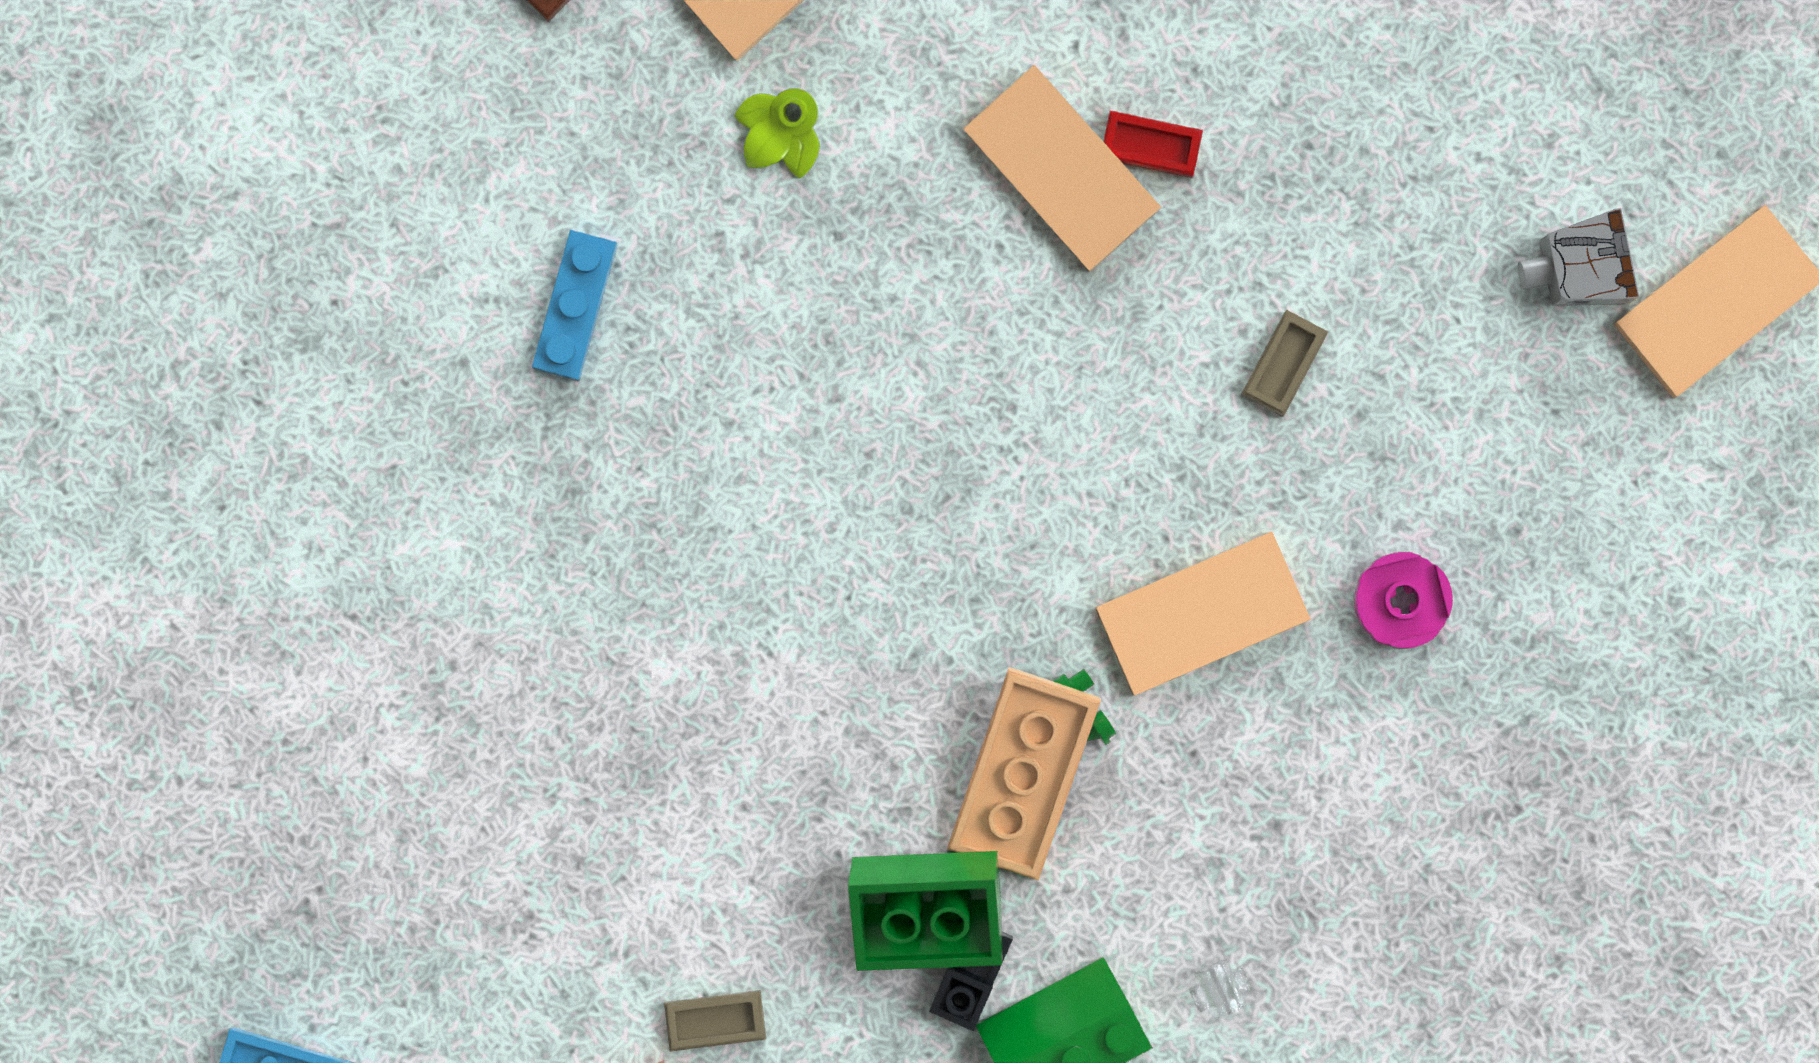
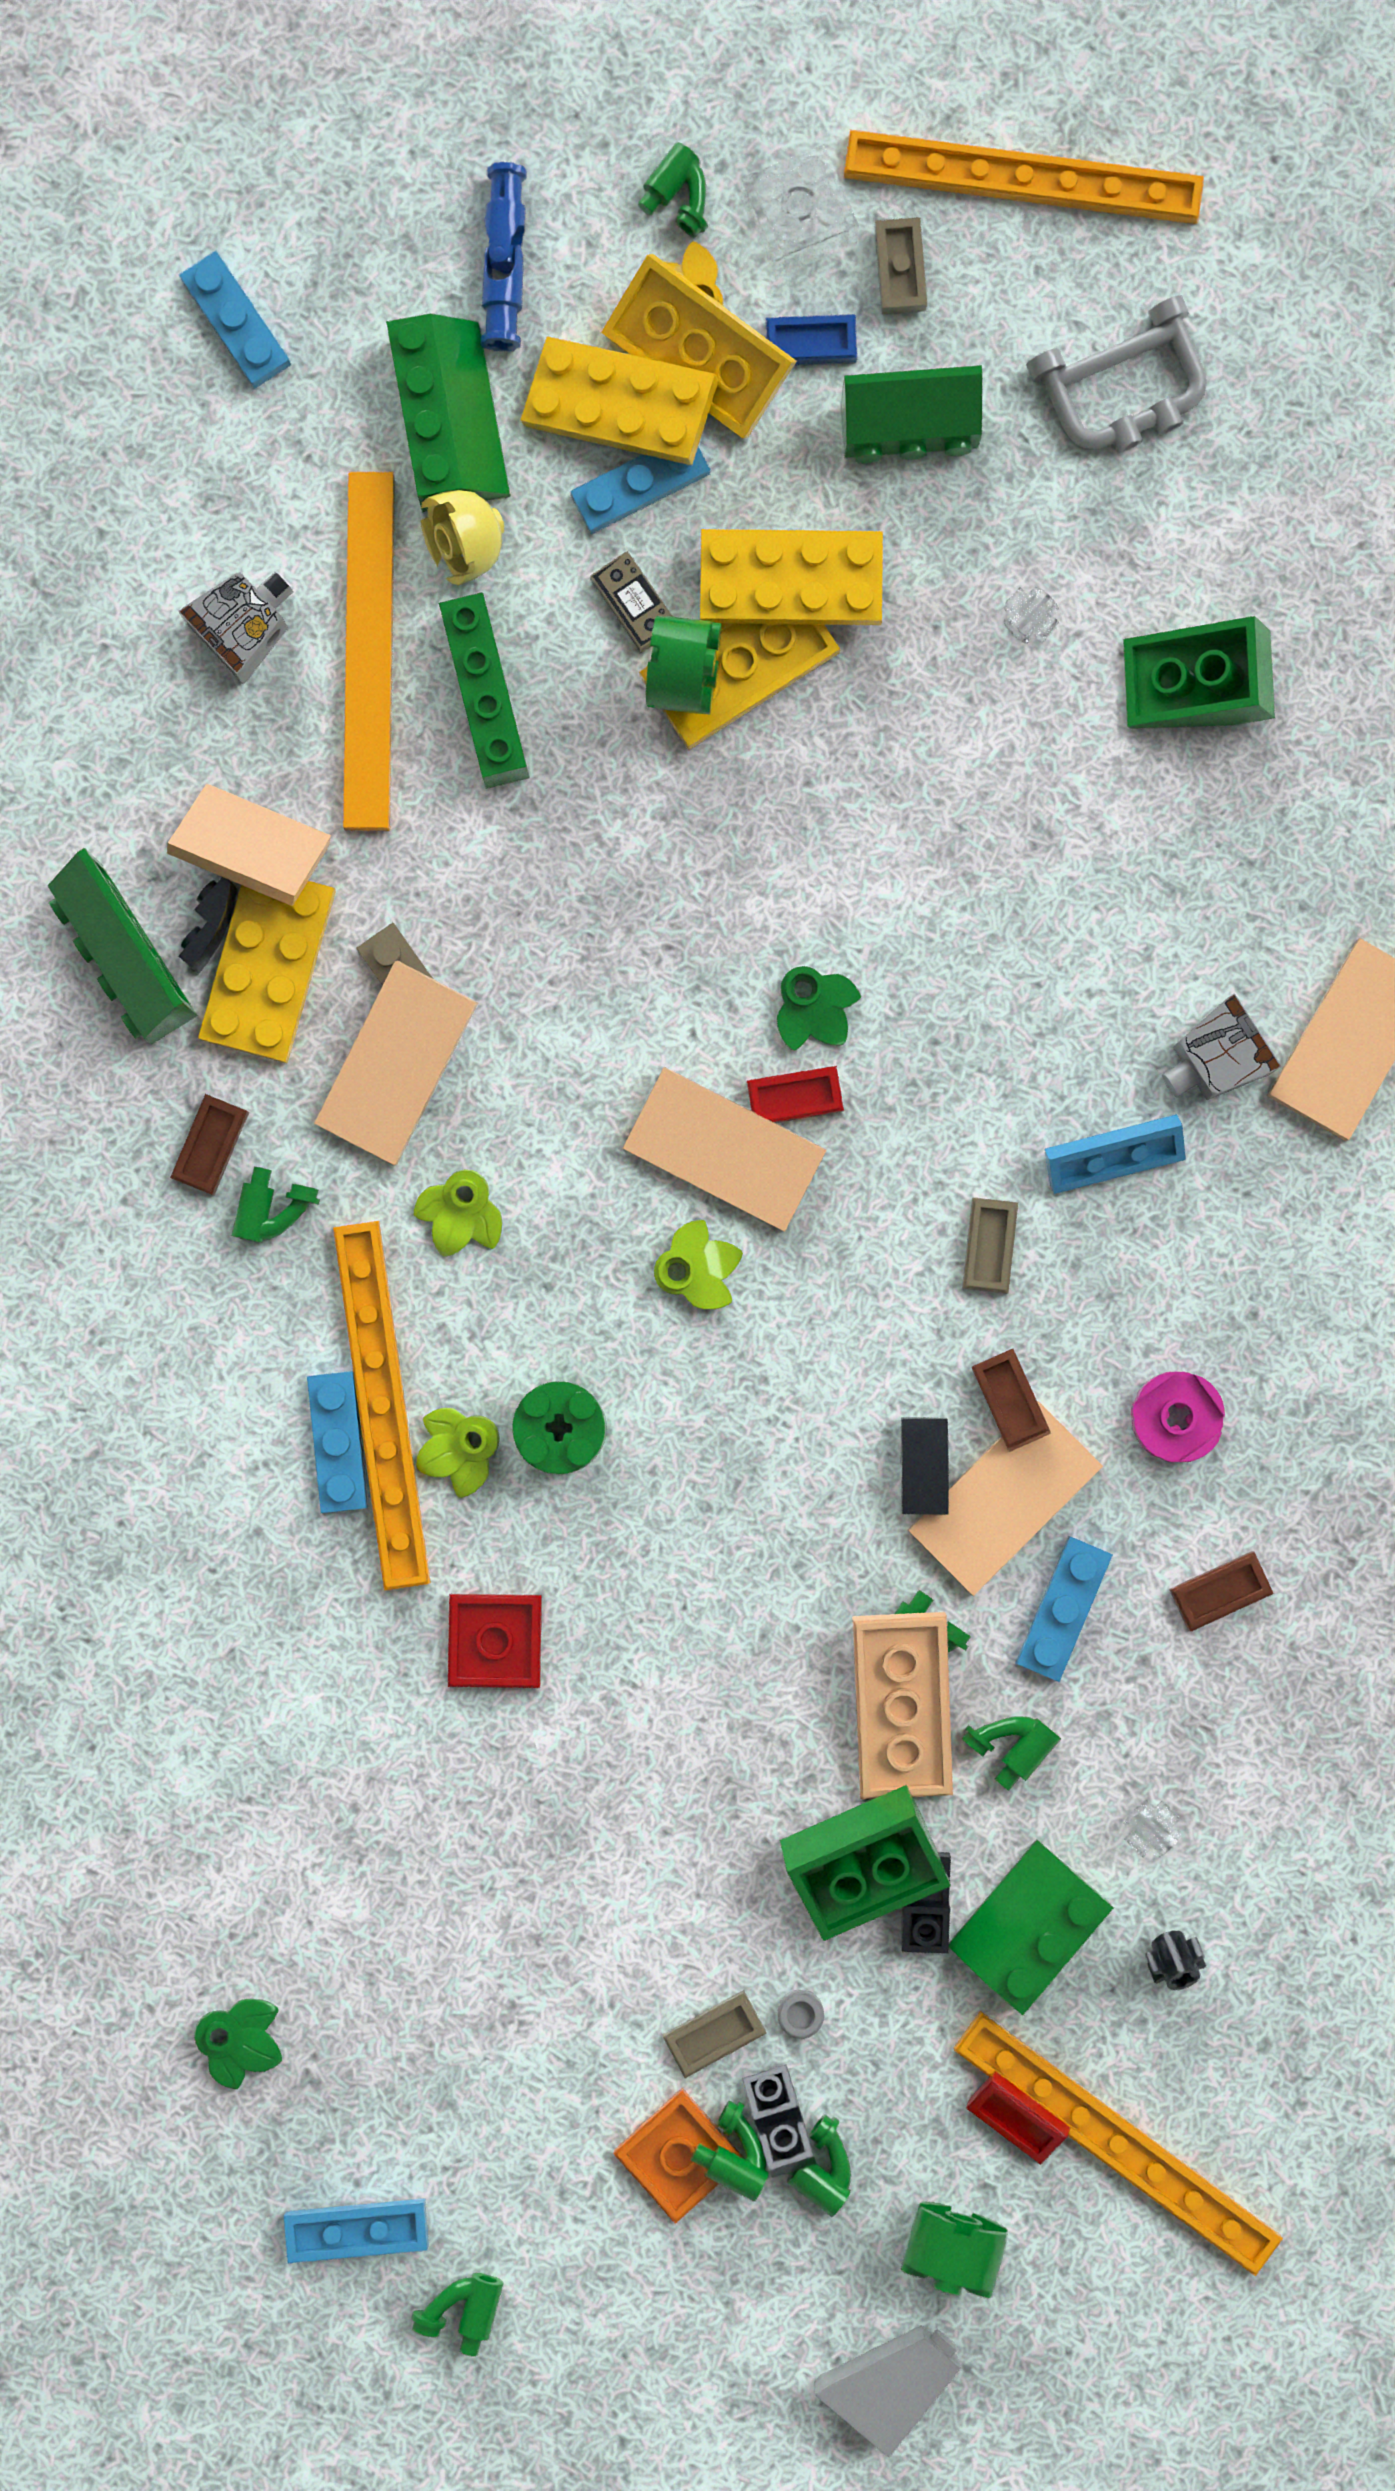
camera: 20 degrees left, 0 degrees up
none -> green plate [194,1998,282,2089]
none -> green plant [231,1166,320,1243]
none -> light orange tile [333,1221,431,1591]
none -> lime plate [416,1407,500,1498]
none -> red tile [448,1594,542,1688]
none -> green brick [512,1381,607,1474]
none -> lime plate [654,1220,743,1309]
none -> green plate [777,966,861,1051]
none -> light grey tile [778,1989,824,2039]
none -> black slope [900,1417,949,1515]
none -> green plant [962,1716,1061,1791]
none -> copper tile [972,1349,1052,1452]
none -> dark azure plate [1015,1536,1113,1682]
none -> dark azure plate [1044,1114,1186,1194]
none -> copper tile [1169,1551,1274,1632]

